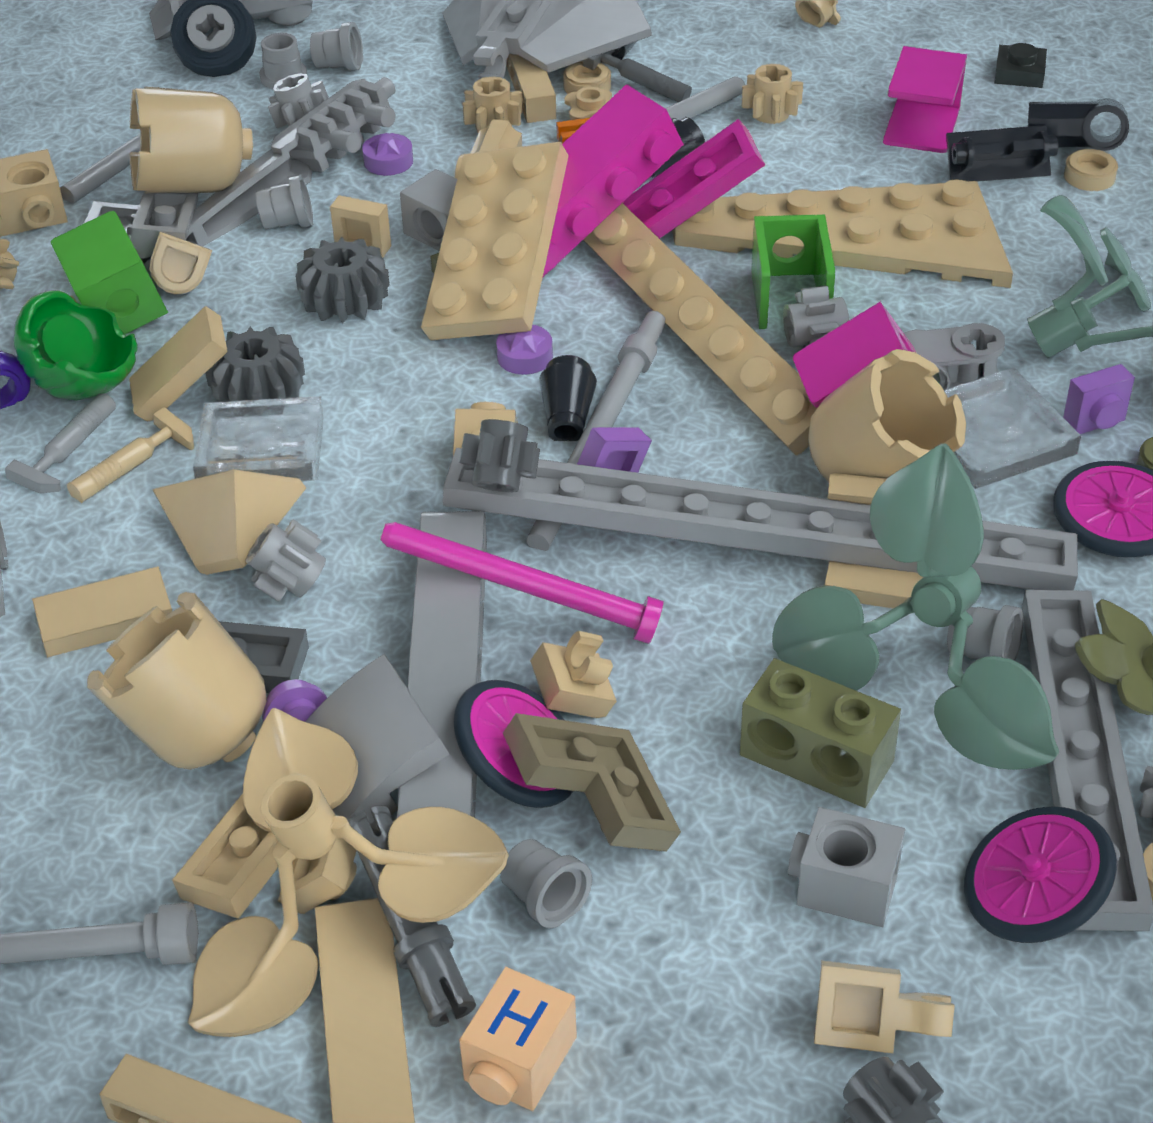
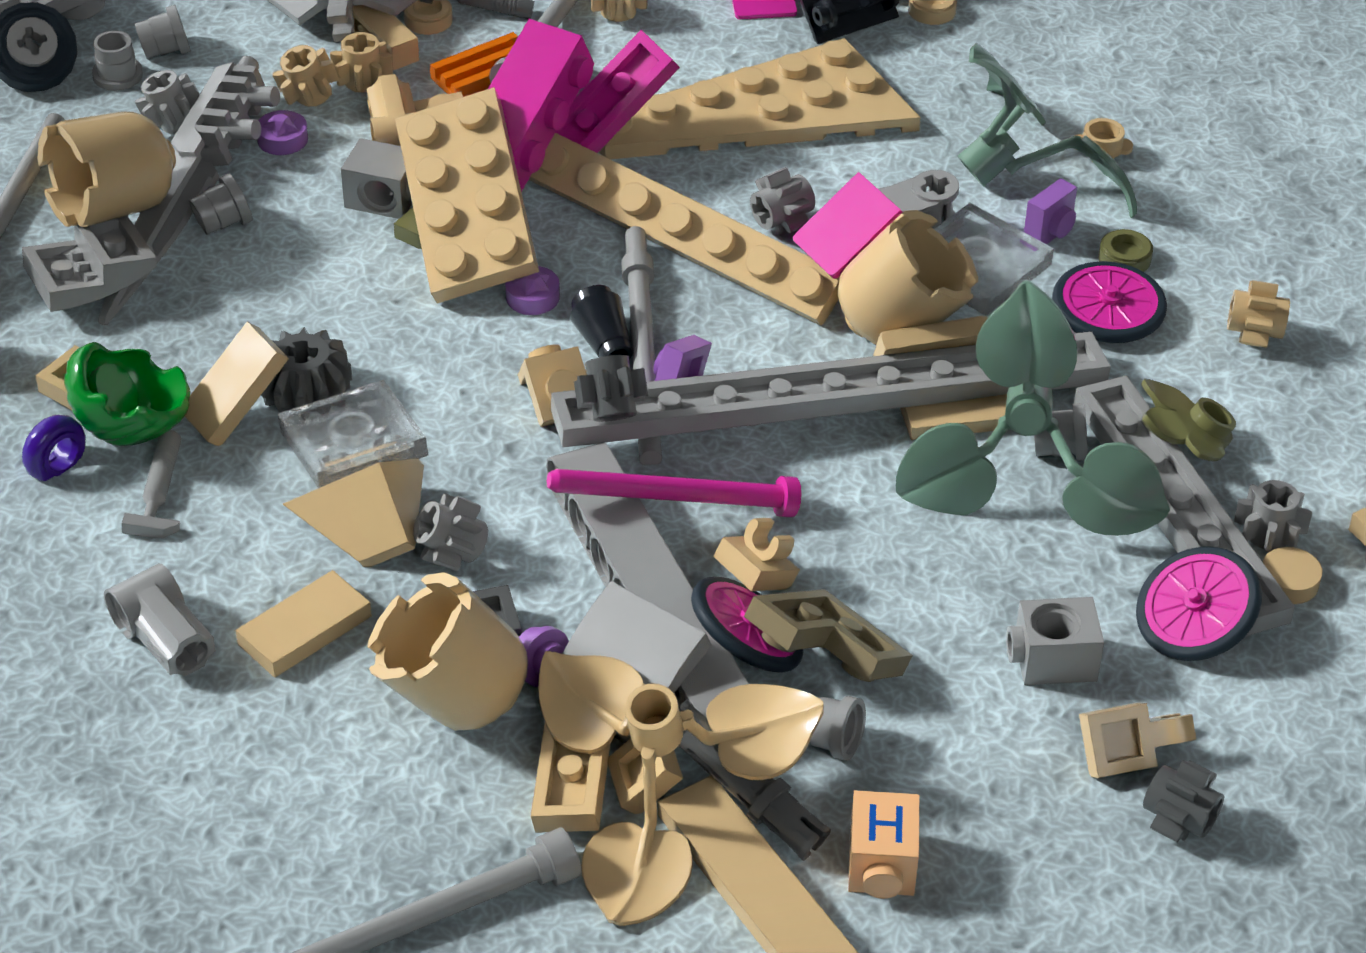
camera: 25 degrees left, 0 degrees up
bright green piece [51,211,169,334] -> none
tan piece [67,407,194,503] -> none
tan tile [150,231,212,294] -> none
dark grey gear [295,236,390,324] -> none
tan plate [330,195,391,258] -> none
tan plate [564,87,612,120] -> none
olive brick [740,658,901,808] -> none
bright green piece [751,214,835,329] -> none
none -> tan gear [273,45,340,107]

